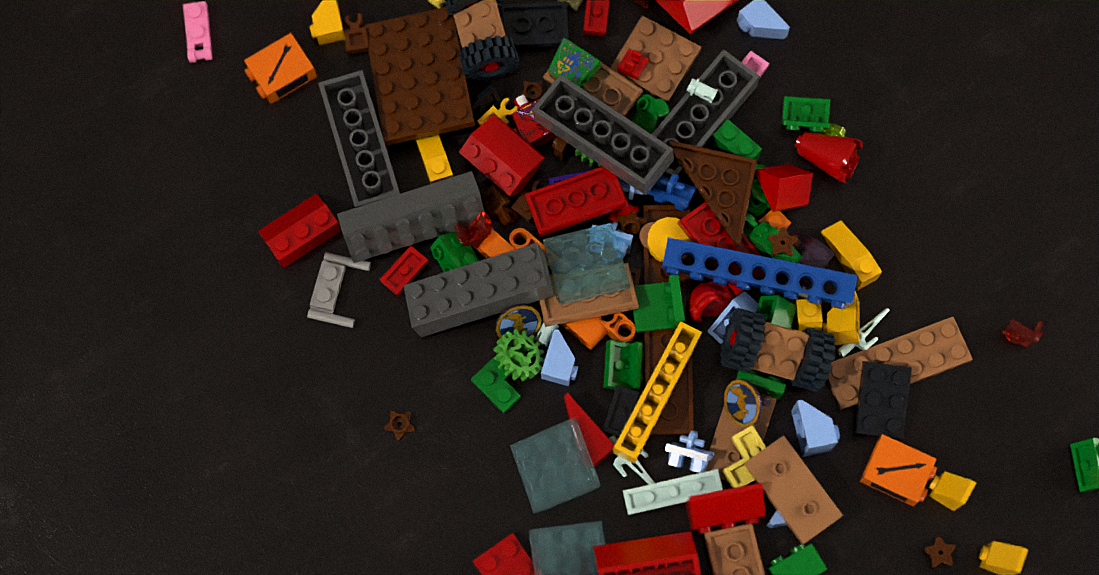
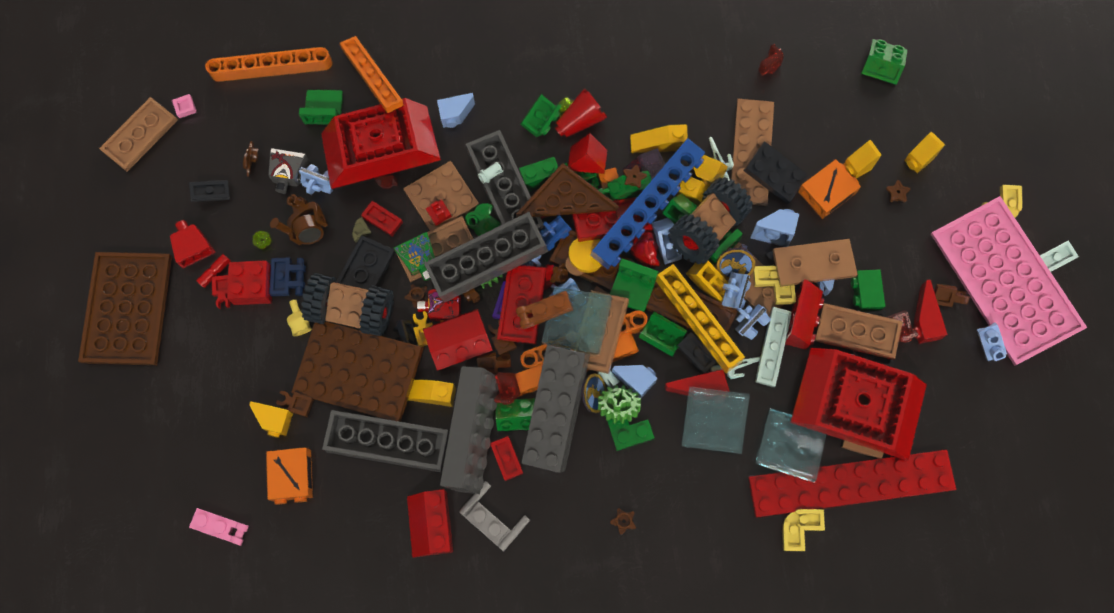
camera: 60 degrees left, 0 degrees up
bright pink plate [741,51,769,77] -> none
none -> dark orange plate [516,291,573,329]
none -> yellow slope [686,261,737,310]
none -> light blue hips [722,272,751,309]

